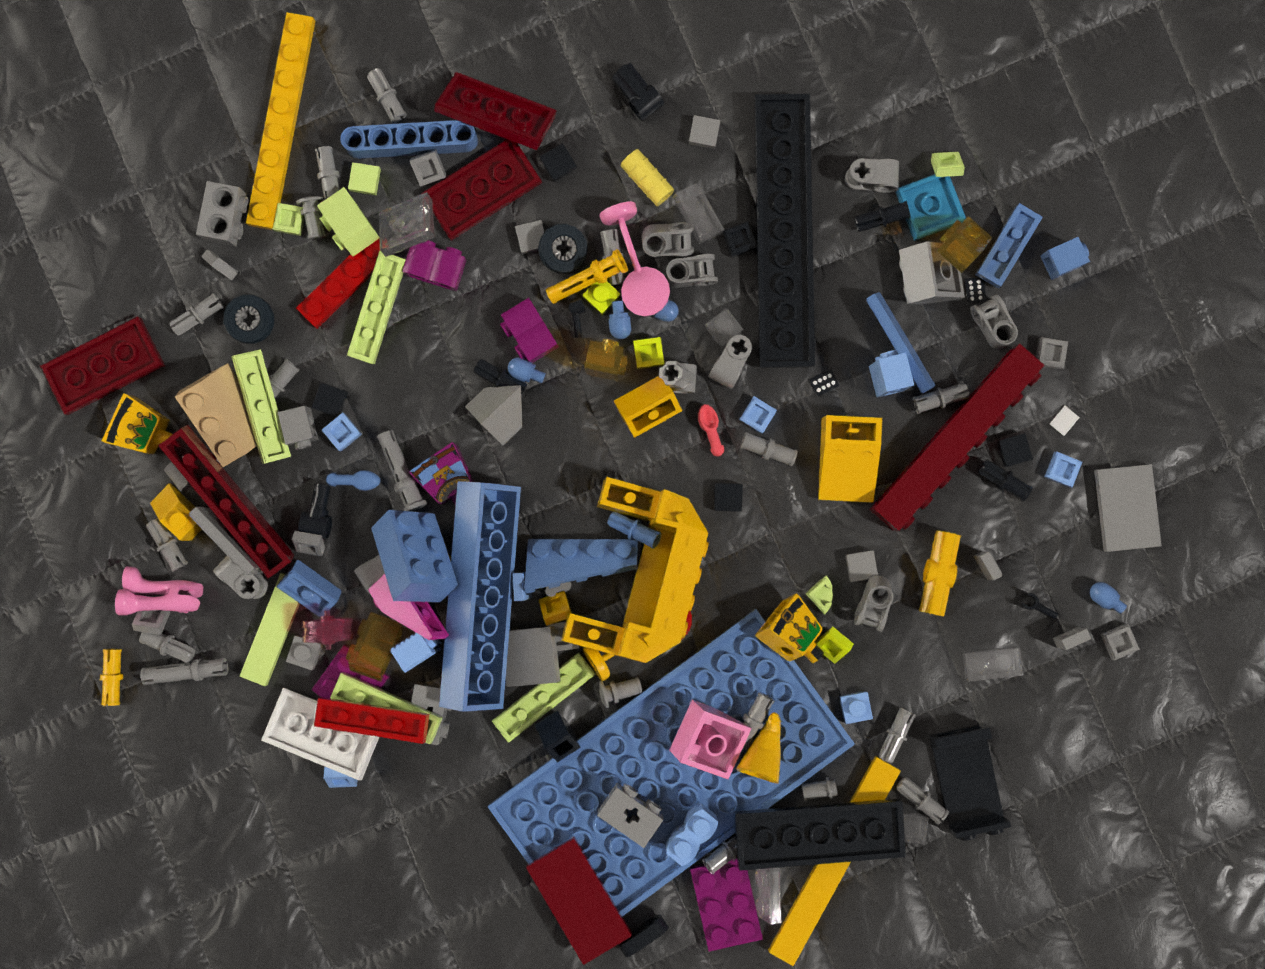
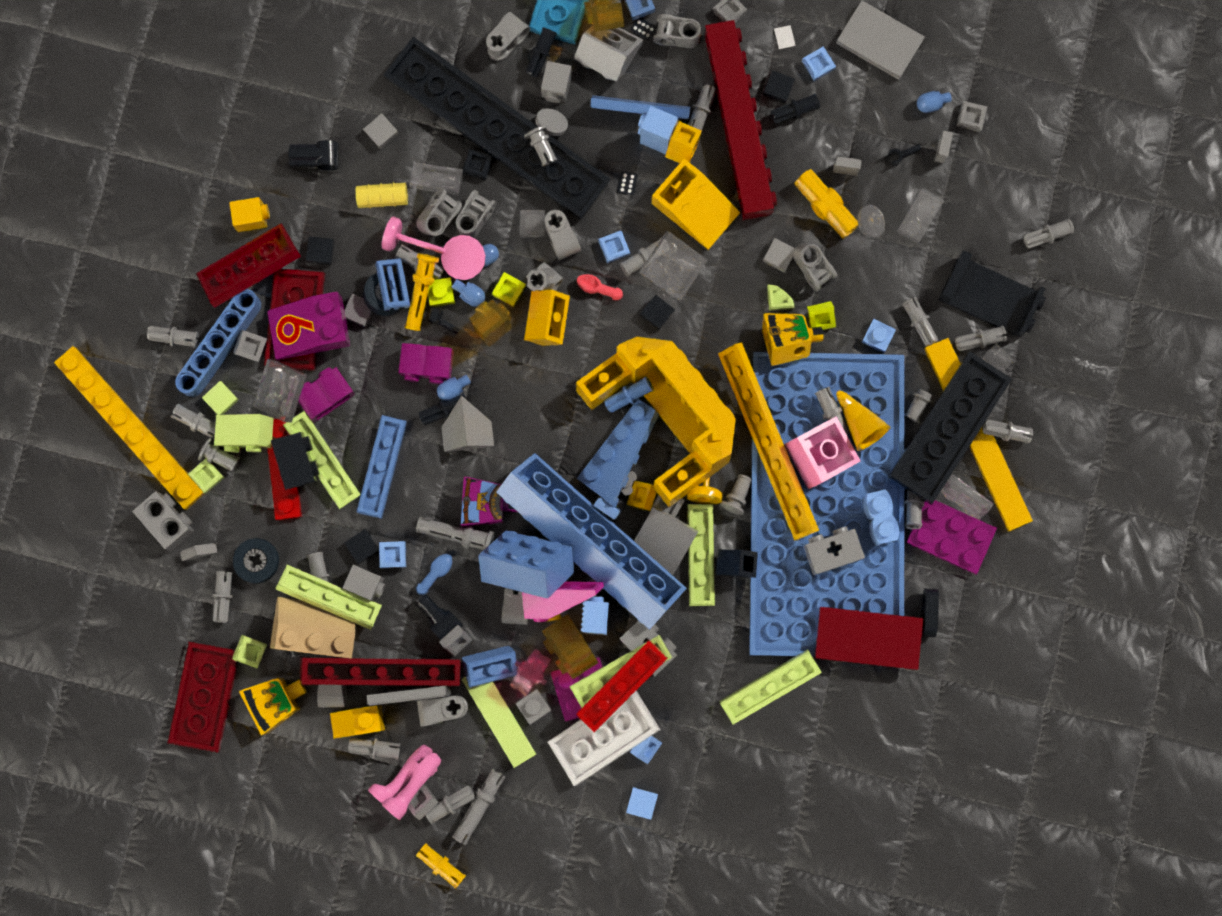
camera: 50 degrees left, 5 degrees down
none -> yellow brick [229,197,270,232]
none -> yellowish green tile [232,635,267,668]
none -> magenta slope [268,292,350,360]
none -> black brick [271,432,320,490]
none -> medium blue tile [357,415,407,519]
none -> medium blue tile [375,258,410,311]
none -> light grey pin [524,126,557,166]
none -> light grey piece [535,108,568,136]
none -> light grey brick [541,61,572,103]
none -> light blue tile [626,787,658,820]
none -> clear plate [639,231,708,301]
none -> yellow brick [665,121,702,163]
none -> yellow plate [718,343,819,541]
none -> yellowish green tile [719,649,822,724]
none -> clear piece [857,205,885,238]
none -> light grey axle [982,419,1033,444]
none -> light grey axle [1023,218,1074,248]

